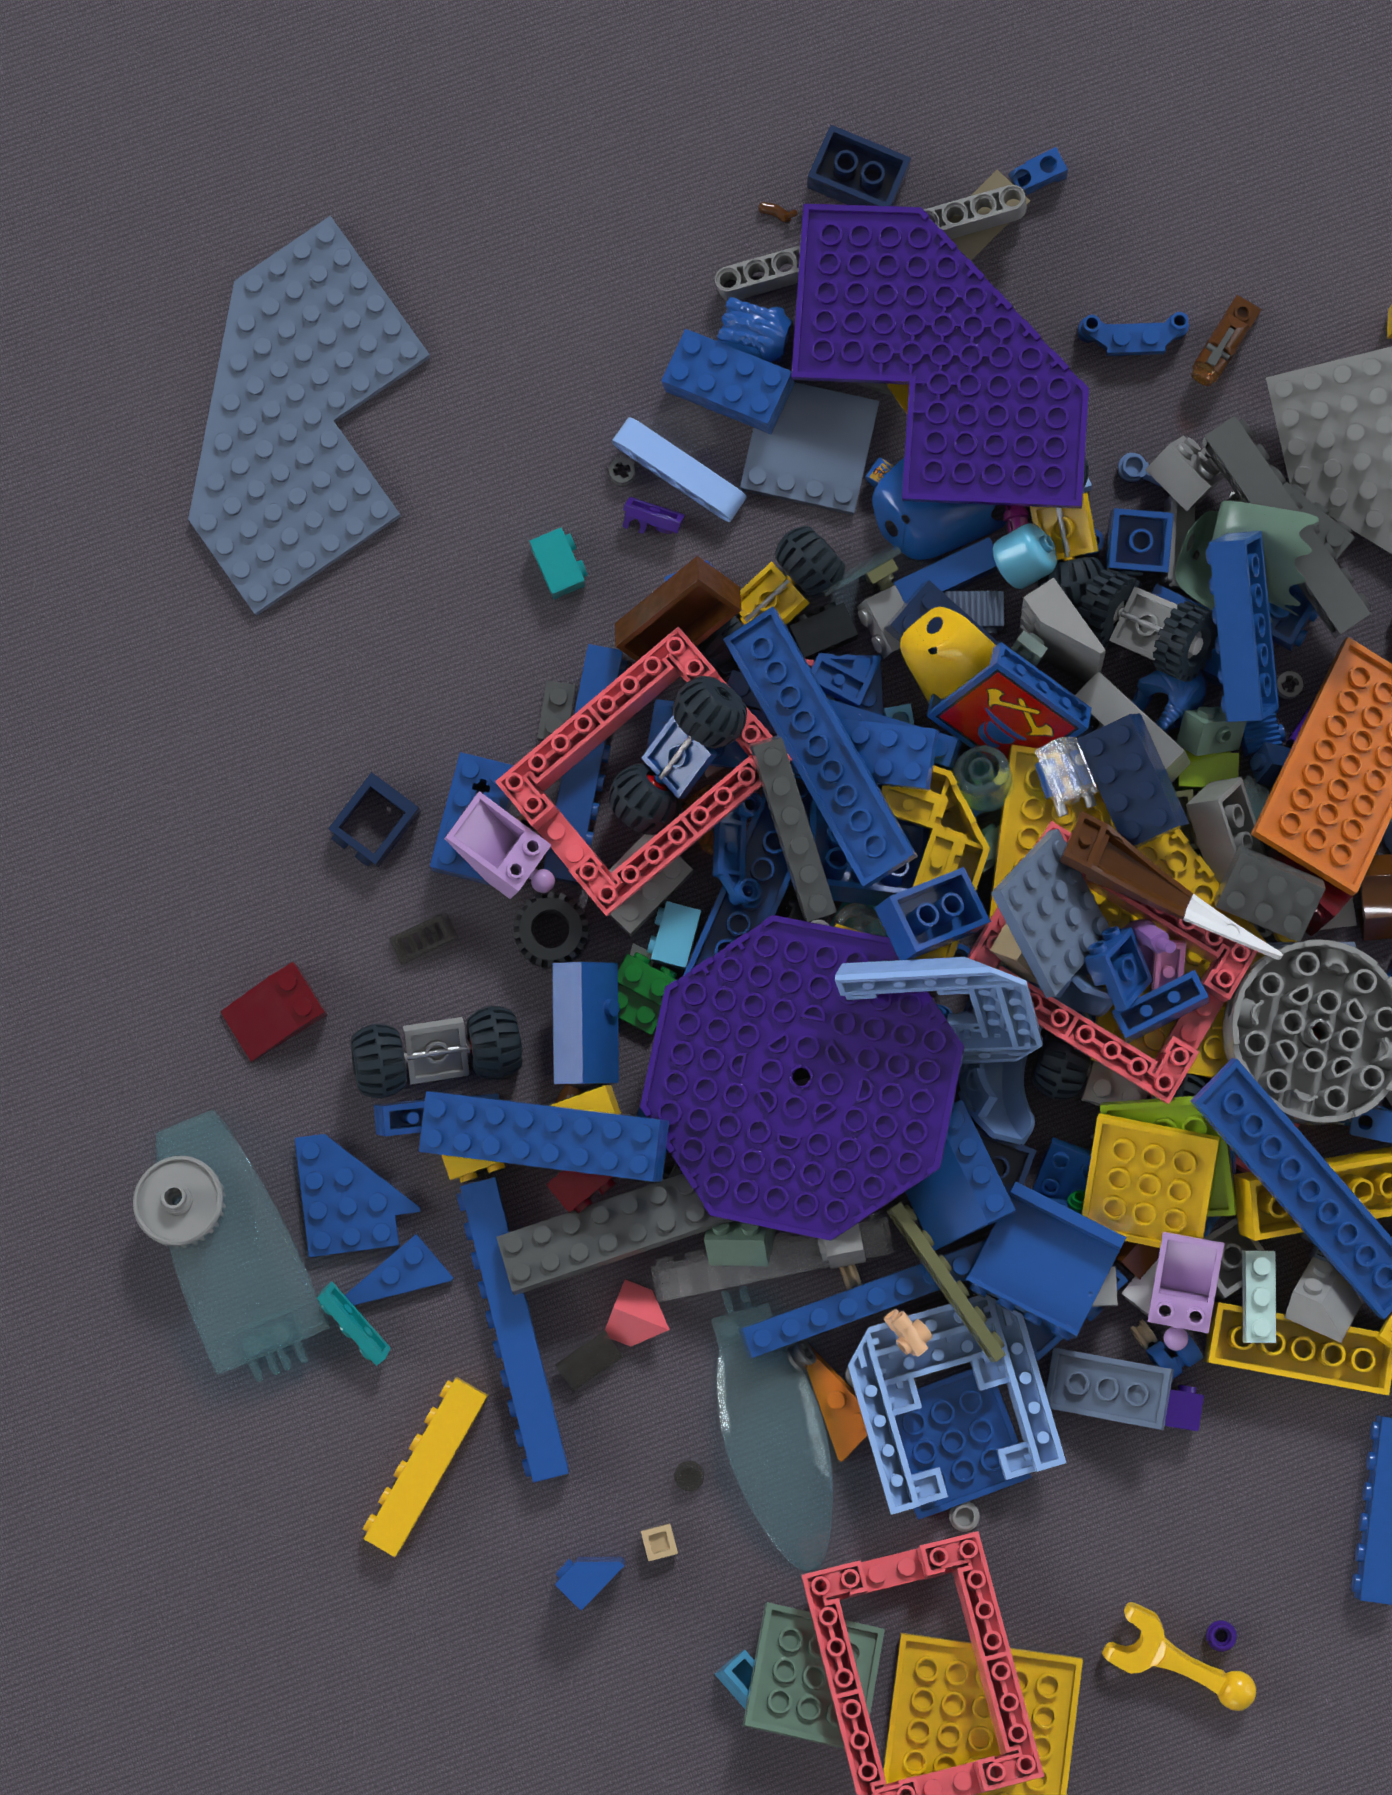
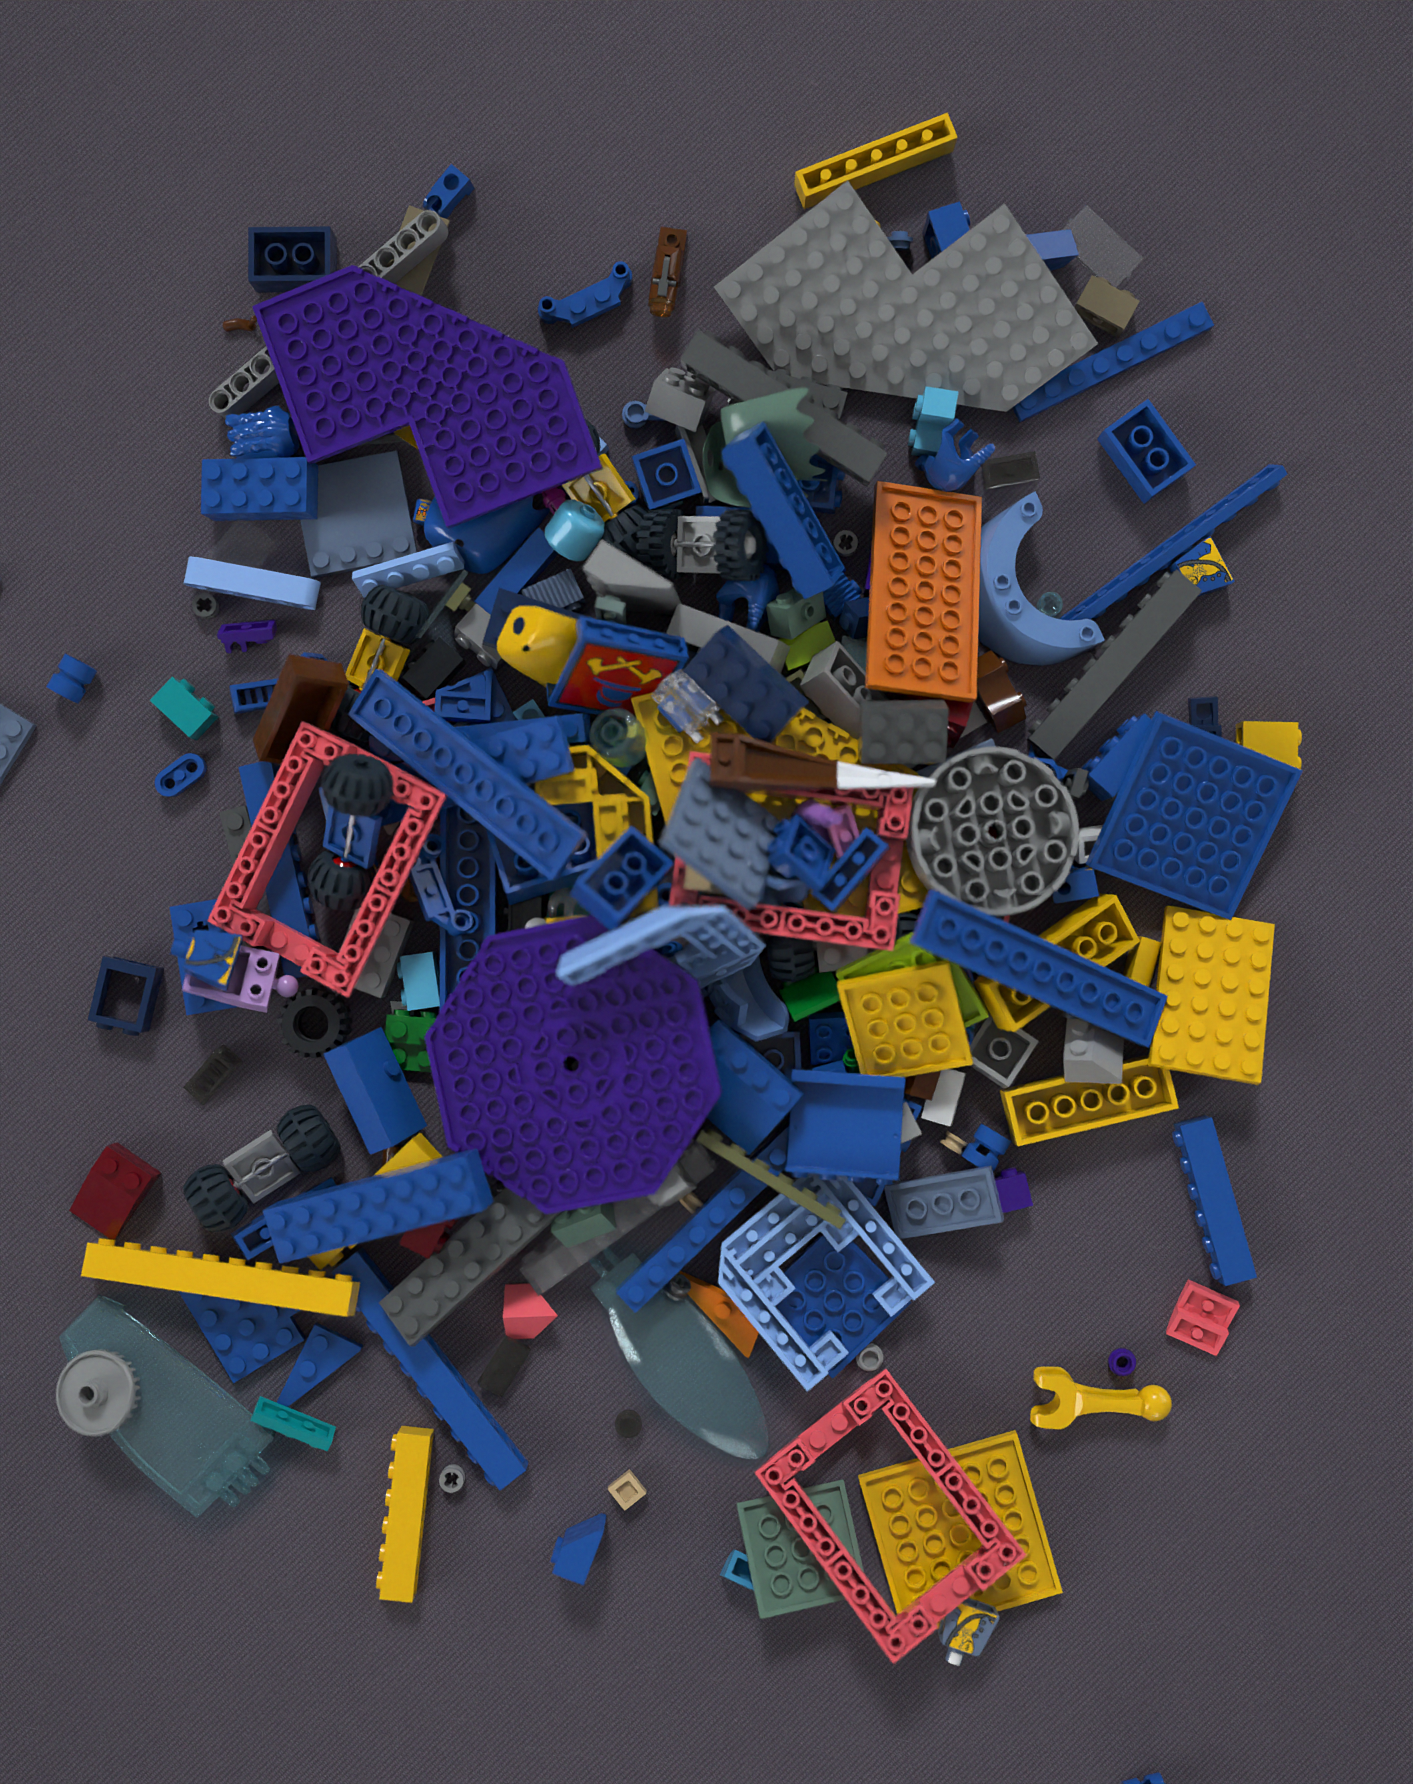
camera: 20 degrees left, 5 degrees up
dark grey brick [749,735,836,922] -> none
light nougat plate [884,1309,933,1357] -> none
lavender slope [1147,1232,1224,1351] -> none
light aqua plate [1242,1250,1276,1343] -> none
none -> blue wheel [46,653,97,704]
none -> yellow brick [81,1238,360,1317]
none -> blue plate [155,753,207,797]
none -> blue torso [170,930,243,991]
none -> blue slope [229,679,278,714]
none -> light blue plate [352,542,464,598]
none -> light grey bush [439,1464,465,1493]
none -> green slope [778,966,841,1022]
none -> coral slope [1166,1279,1240,1356]

